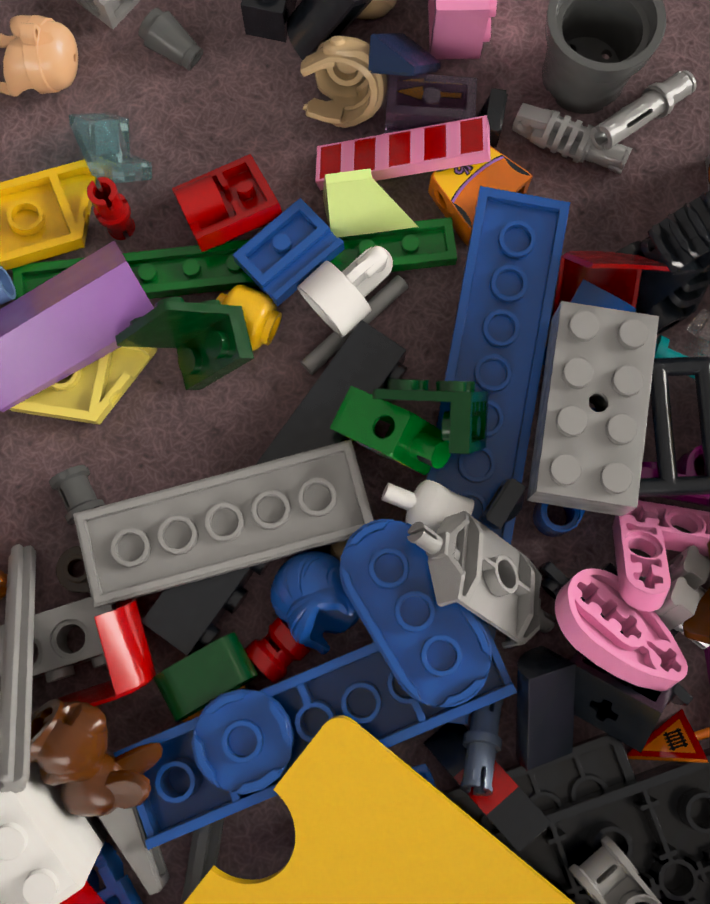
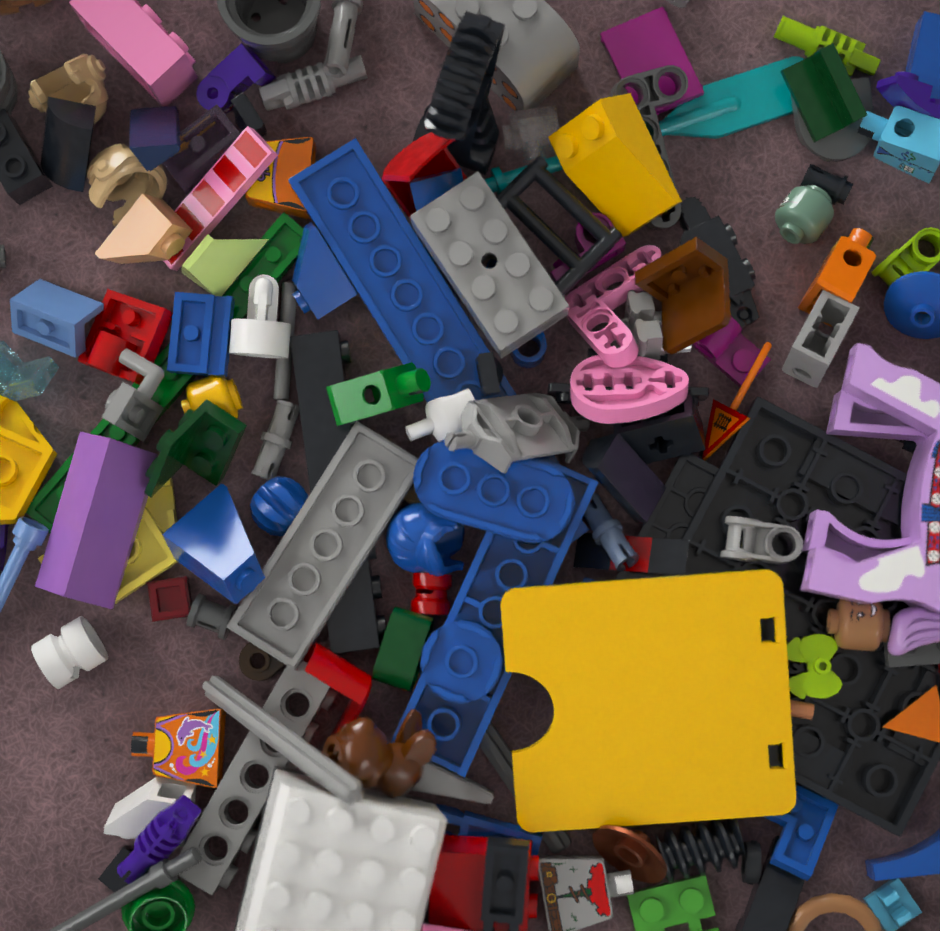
camera: 35 degrees left, 5 degrees up
red pin [87,177,135,240] -> none
dark green bracket [373,379,488,454] -> none
none -> medium blue panel [10,279,104,358]
none -> light nougat slope [95,193,193,264]
none -> light grey plate [102,349,164,442]
none -> dark red tile [147,576,192,622]
none -> blue slope [162,483,265,605]
none -> dark purple leg [196,43,276,114]
none -> blue piece [250,476,308,536]
none -> light grey pin [251,399,300,480]
none -> blue slope [292,222,358,320]

